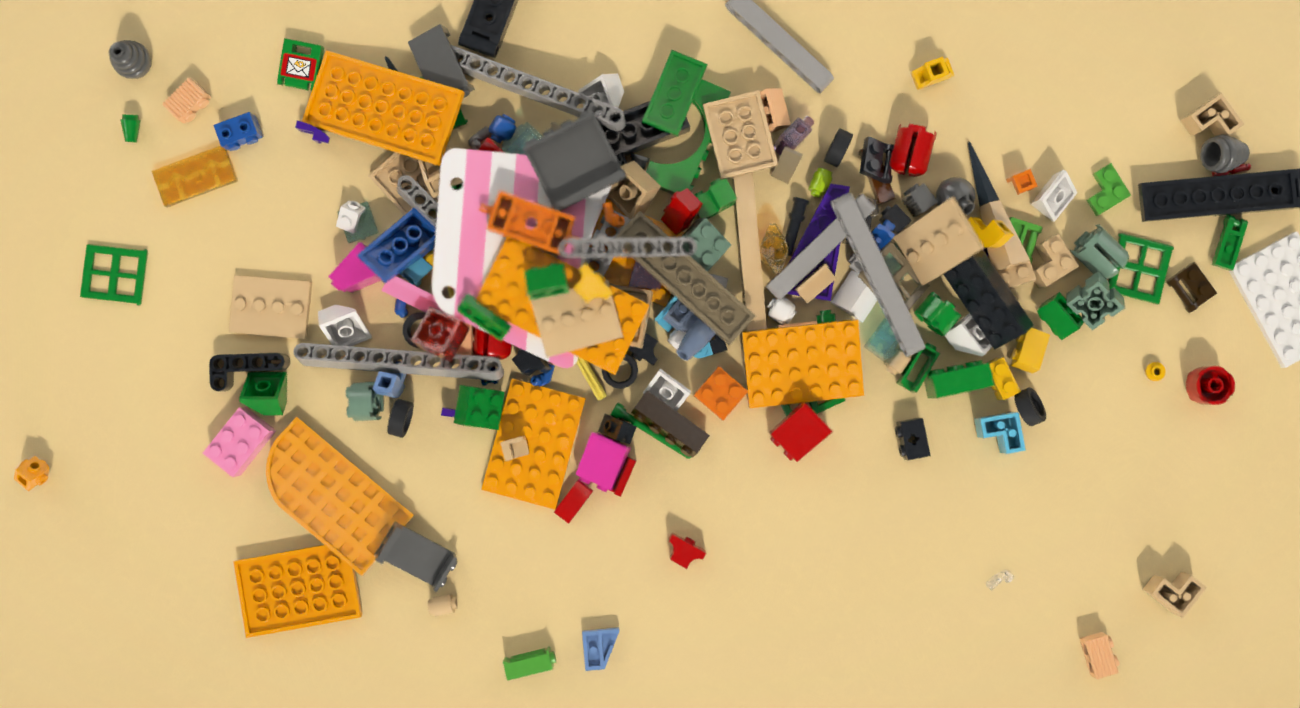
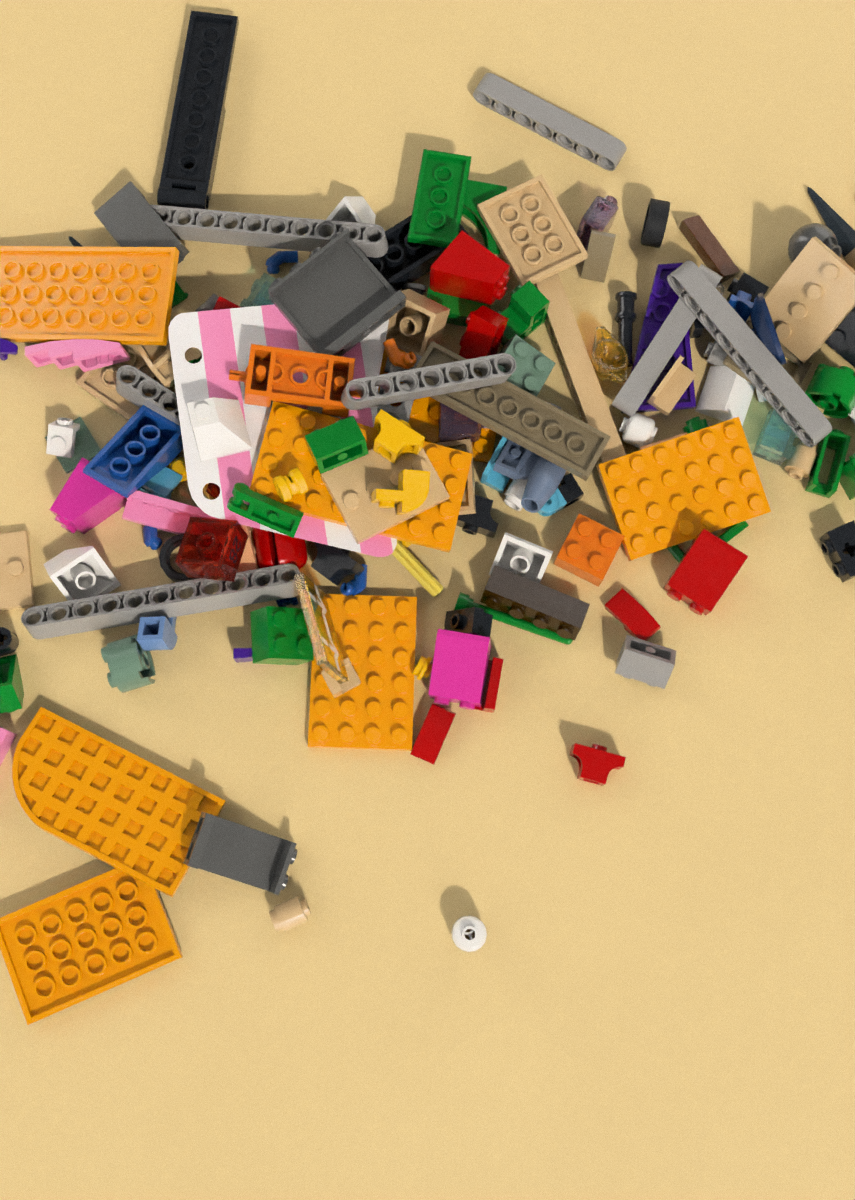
camera: 15 degrees left, 10 degrees down
black tyre [387,399,414,438] -> none
blue head [488,114,517,144] -> none
bright green window [503,646,556,681] -> none
medium blue wing [582,627,620,671] -> none
black tyre [602,354,638,389] -> none
light nougat brick [760,88,791,132] -> none
lime brick [808,168,833,198] -> none
black plate [859,136,894,184] -> none
red cylinder [890,124,937,177] -> none
dark grey brick [902,183,938,217] -> none
yellow brick [911,57,954,90] -> none
none -> bright pink slope [25,339,130,372]
none -> white slope [187,397,252,462]
none -> blue arm [265,251,298,274]
none -> yellow wheel [273,467,308,502]
none -> clear yellow tile [294,572,349,684]
none -> yellow brick [371,469,430,515]
none -> yellow plate [412,656,433,681]
none -> red slope [430,230,510,305]
none -> white head [451,915,487,952]
none -> red slope [605,588,661,641]
none -> light grey brick [615,635,676,689]
none -> dark blue dish [751,292,787,365]

